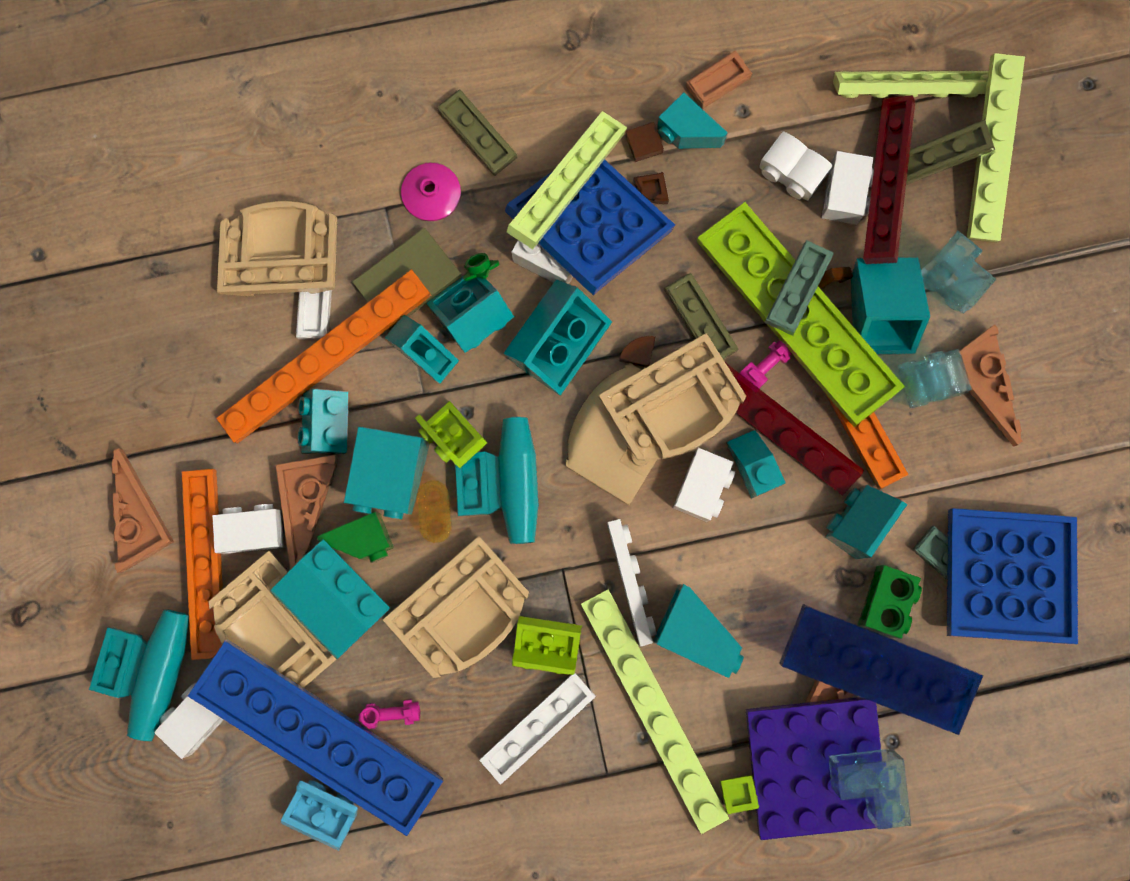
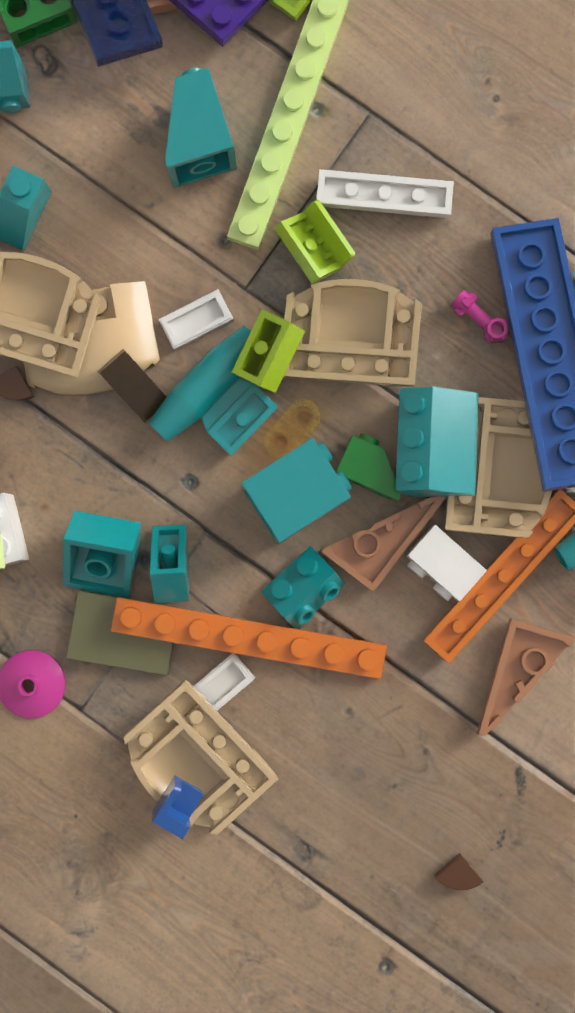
camera: 135 degrees left, 5 degrees up
lime bracket [415,401,487,468] -> none
green plate [463,253,499,281] -> none
teal slope [503,280,612,396] -> none
white plate [607,519,657,646] -> none
white brick [673,448,735,522] -> none
none -> dark brown tile [98,349,166,423]
none -> blue panel [152,775,203,840]
none -> white tile [159,289,234,351]
none -> lime brick [232,309,305,393]
none -> reddish brown tile [434,853,484,890]

